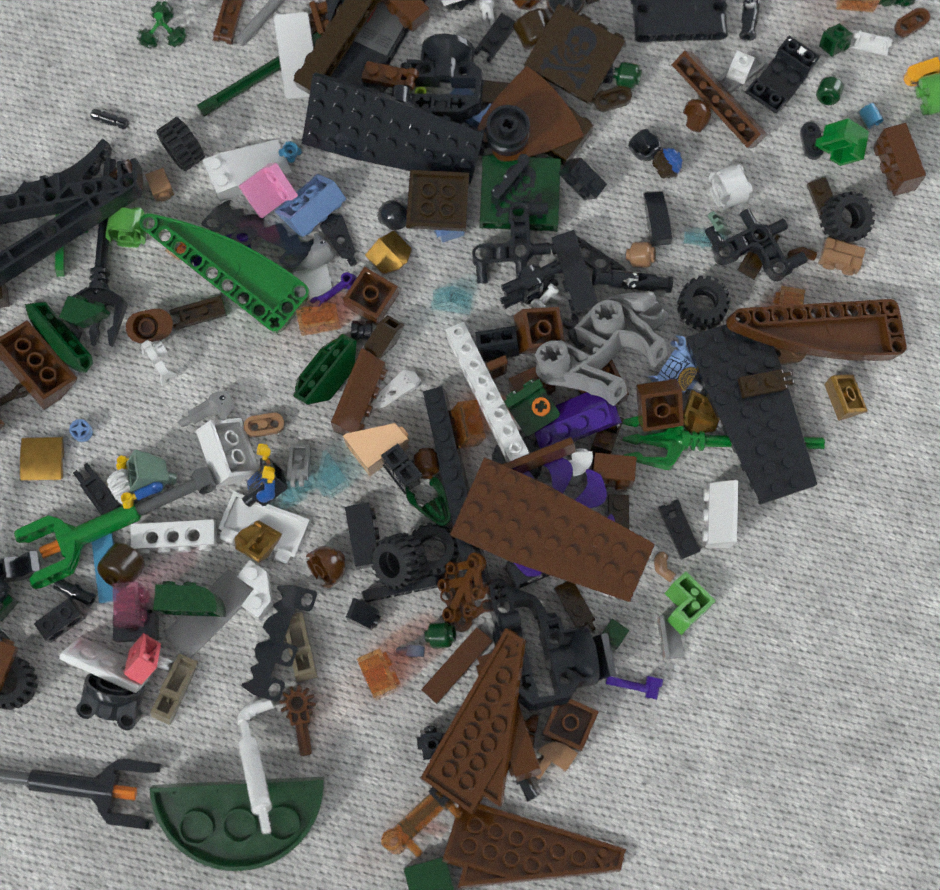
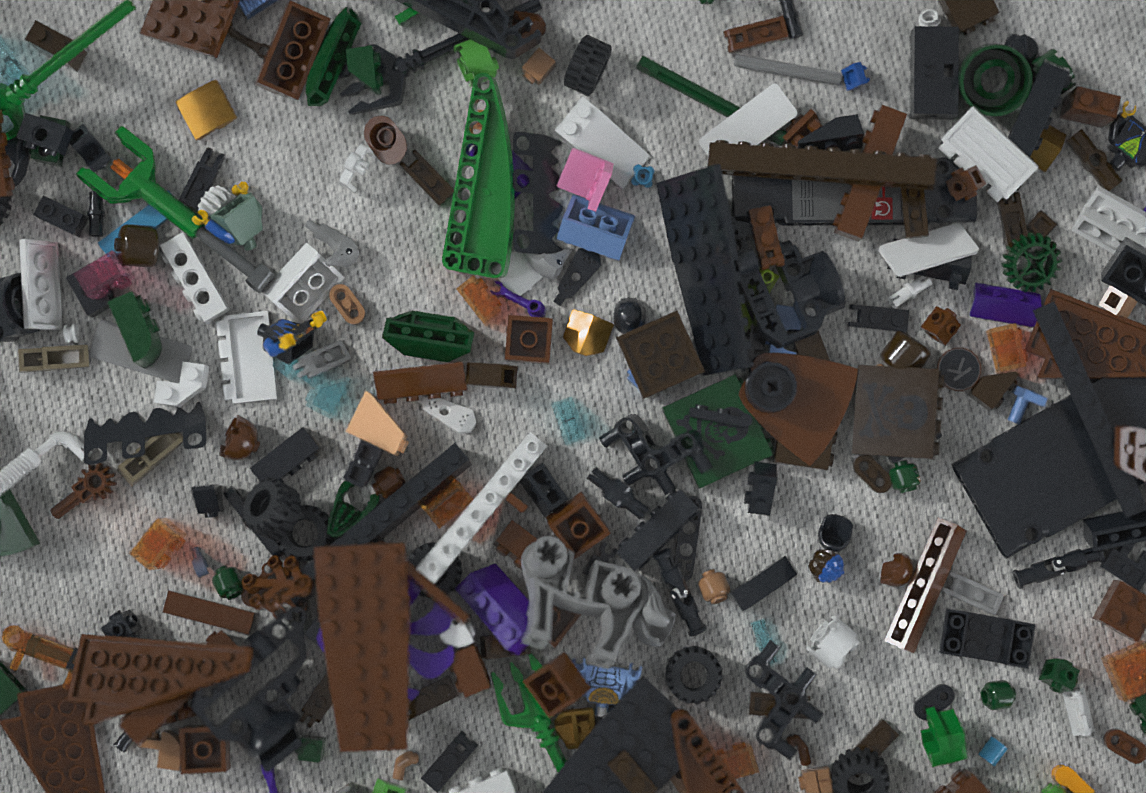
camera: 60 degrees right, 10 degrees up
medium blue wheel [69,419,93,442] -> none
coral brick [124,633,161,685] -> none
pearl gold slope [234,520,282,563] -> none
black wheel [351,320,373,341] -> none
dark green bracket [504,379,560,436] -> none
white piece [531,283,565,308] -> none
orange bush [532,397,550,416] -> none
sand green tile [708,211,732,236] -> none
white brick [726,51,755,84] -> none

